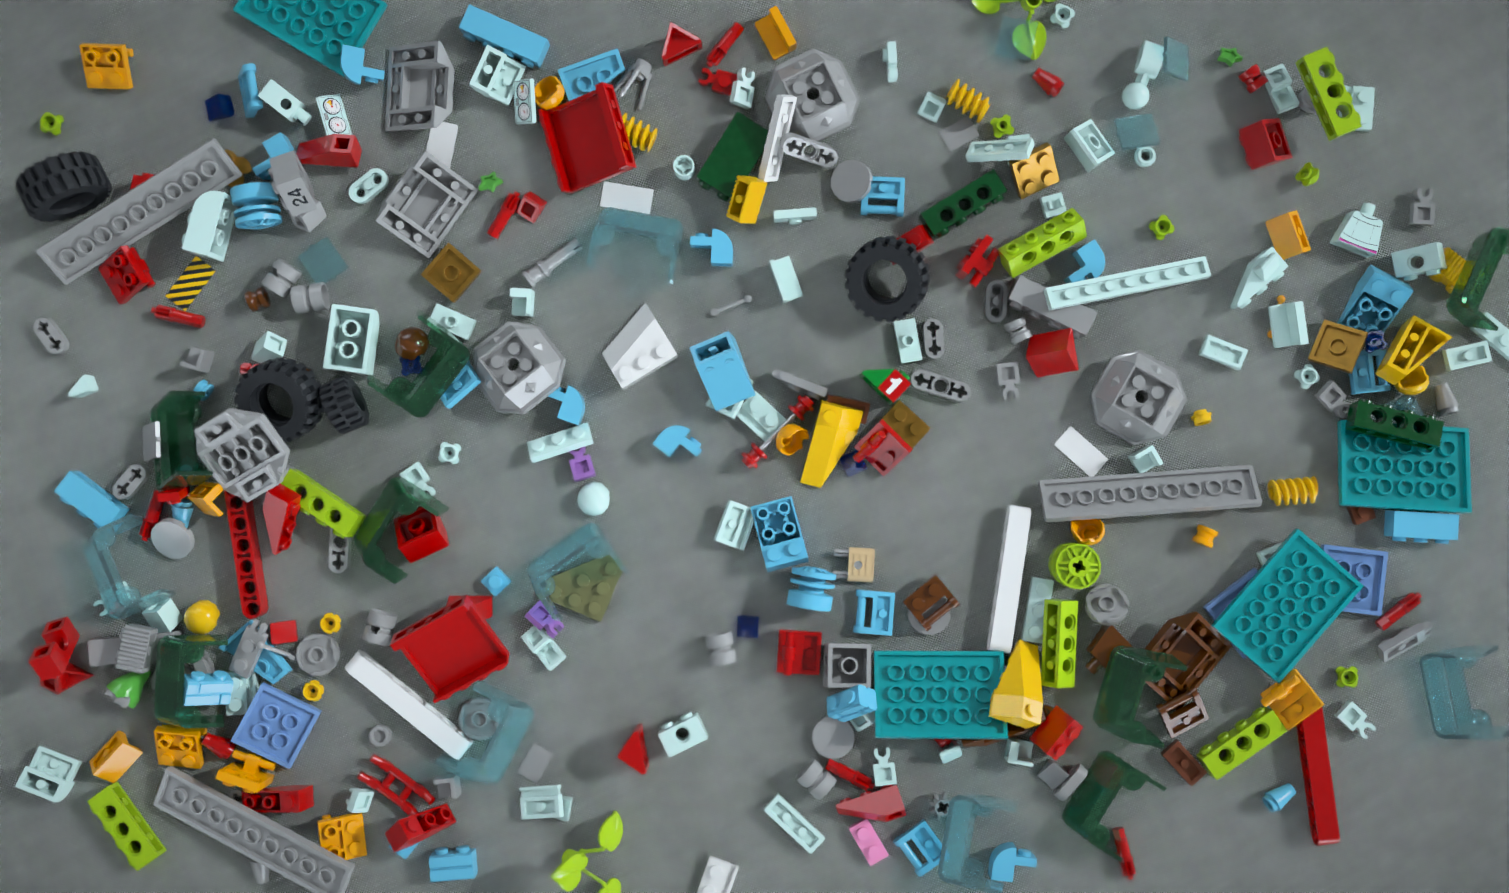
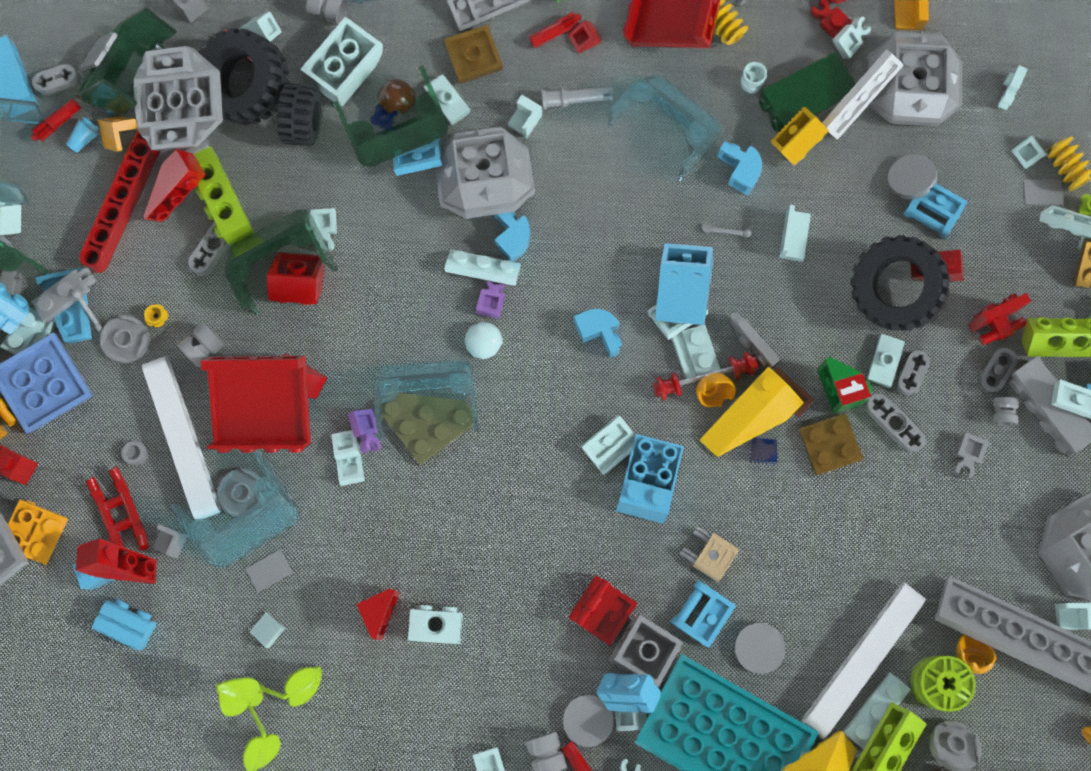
camera: 30 degrees right, 10 degrees down
light grey tile [151,518,195,559] -> none
red plate [157,484,190,504] -> none
yellow hair [184,600,220,635] -> none
medium azure bush [193,379,214,401] -> none
red slope [270,620,298,645] -> none
yellow plate [303,680,324,701] -> none
light aqua tile [345,788,374,813] -> none
light aqua plate [438,442,461,464] -> none
medium azure plate [481,566,512,597] -> none
light aqua plate [519,784,564,820] -> none
white sticker [600,181,654,215] -> none
white wedge [602,302,679,390] -> none
light grey wheel [704,631,737,666] -> none
clear blue slope [737,615,759,638] -> none
light aqua plate [773,207,817,225] -> none
light grey beam [780,133,838,167] -> none
medium azure wheel [787,566,836,611] -> none
red plate [853,419,913,477] -> none
reddish brown plate [902,574,960,631] -> none
dark green brick [918,169,1007,238] -> none
red slope [1026,328,1079,378] -> none
white sticker [1054,426,1109,477] -> none

